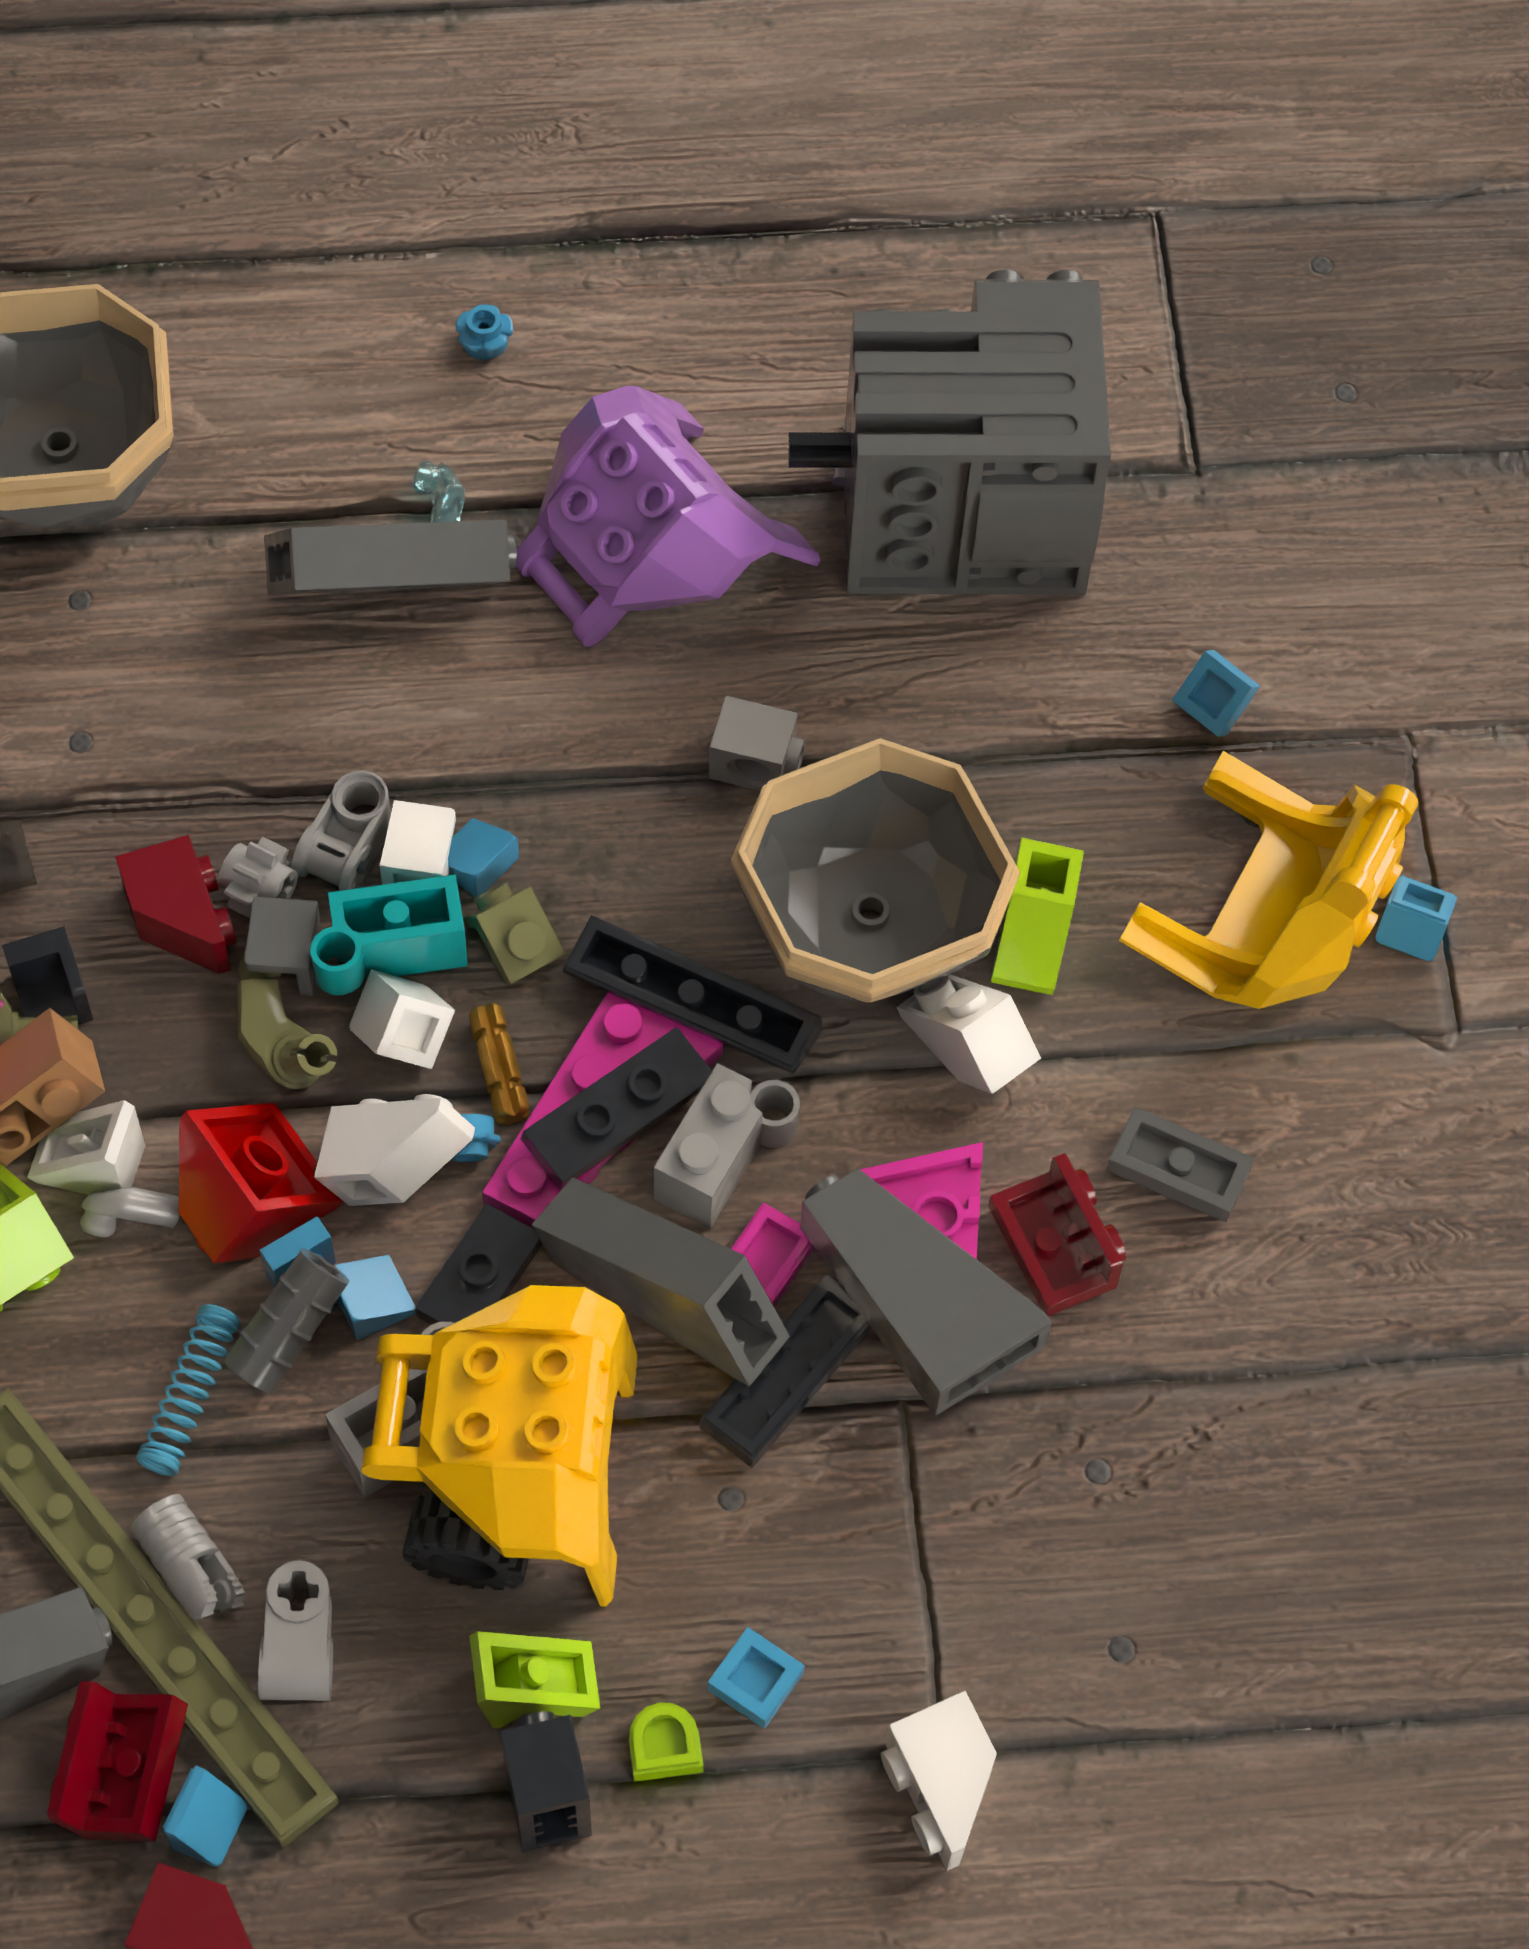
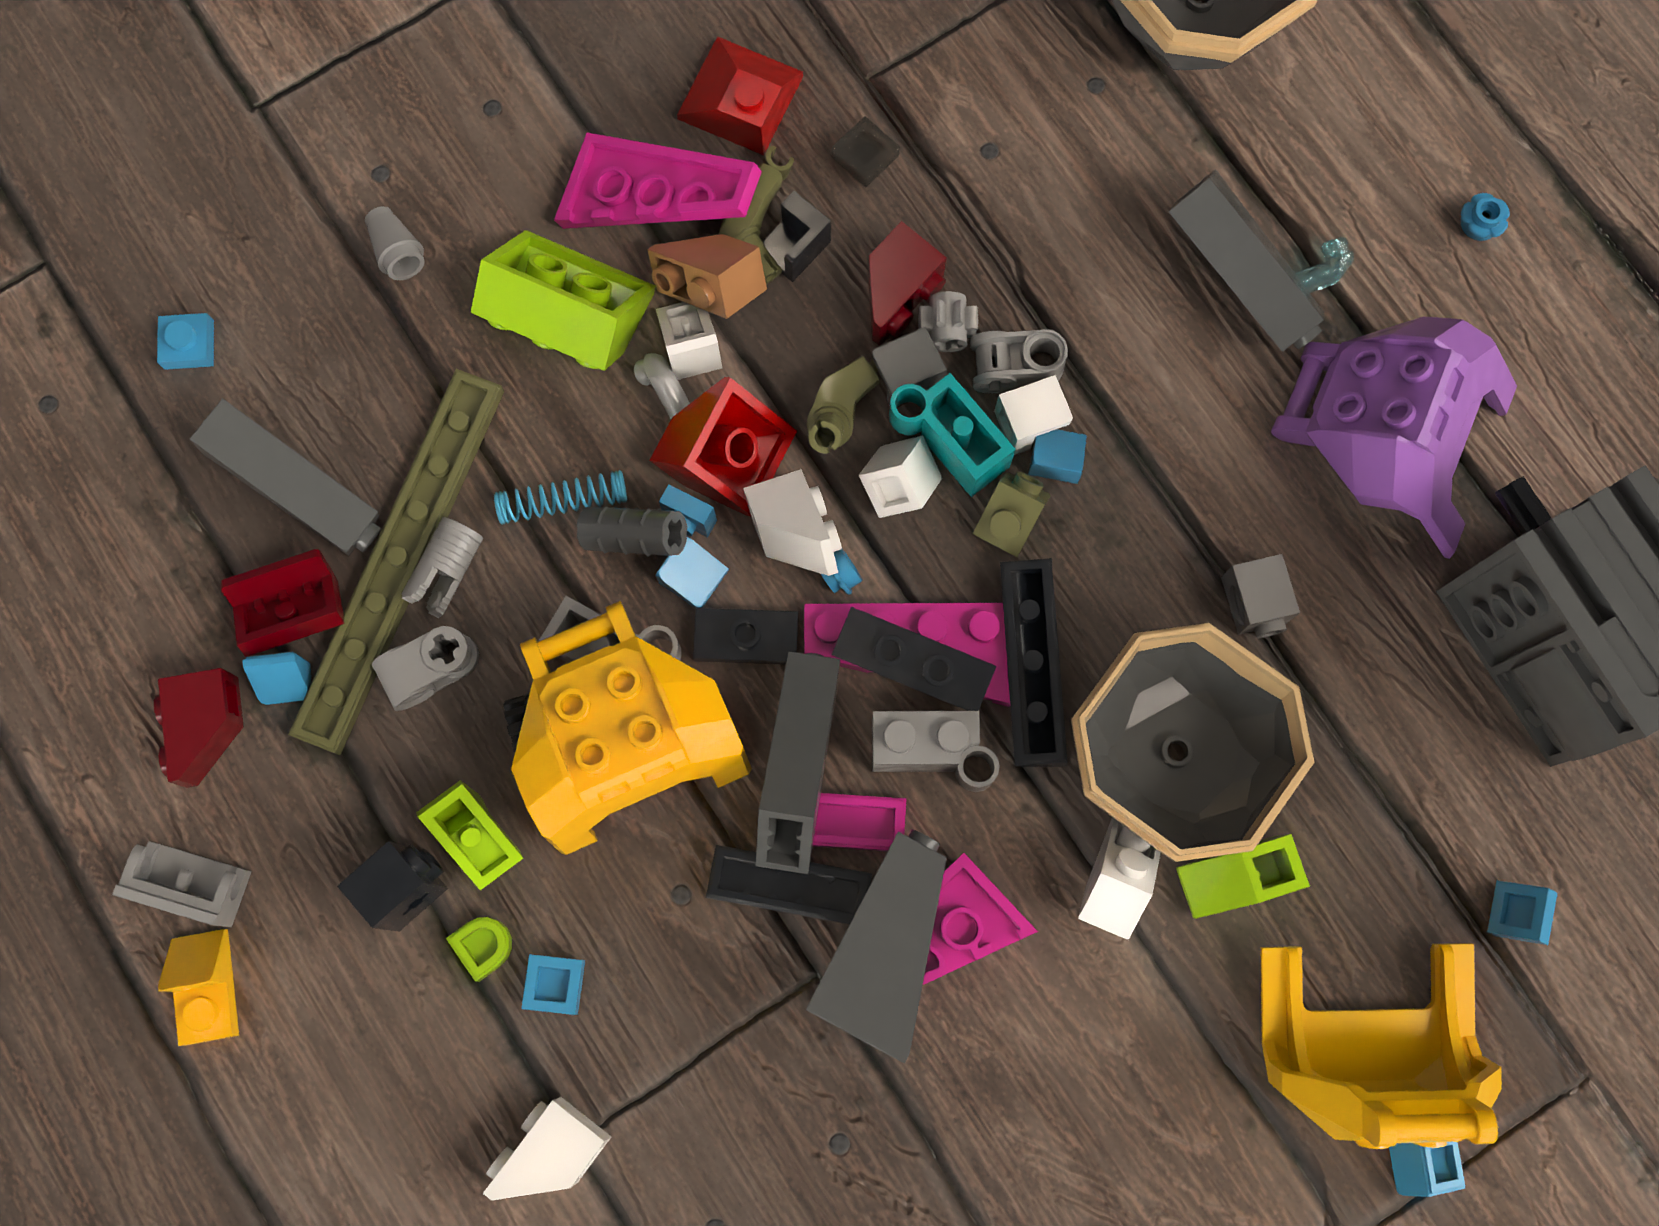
camera: 65 degrees right, 15 degrees up
pearl gold axle [469,1003,530,1125] -> none
dark red bracket [988,1153,1126,1316] -> none
dark grey plate [1107,1106,1255,1223] -> none

